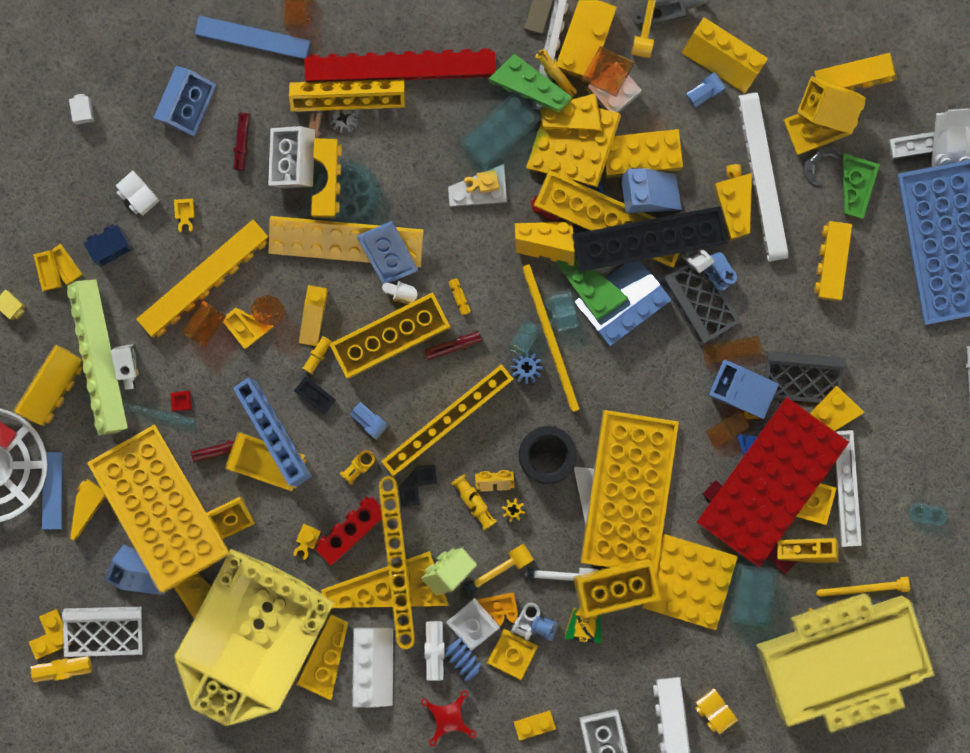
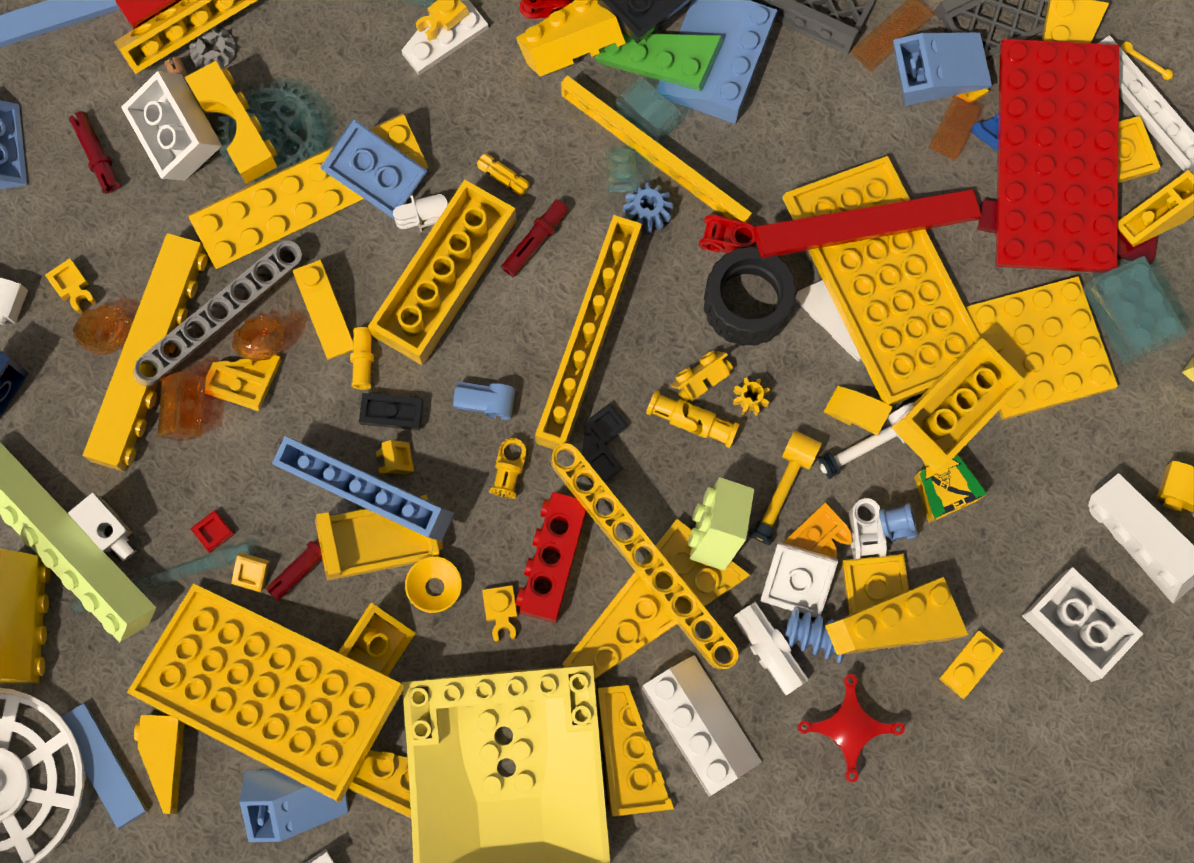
camera: 30 degrees left, 10 degrees down
none -> clear orange hair [72,305,132,355]
none -> light grey beam [133,241,302,386]
none -> yellow tile [231,552,270,592]
none -> yellow tile [376,440,414,475]
none -> yellow piece [405,557,462,613]
none -> red piece [698,215,756,253]
none -> red tile [753,189,982,258]
none -> yellow slope [824,386,893,436]
none -> yellow wedge [825,577,968,655]
none -> yellow hinge [1121,42,1174,80]

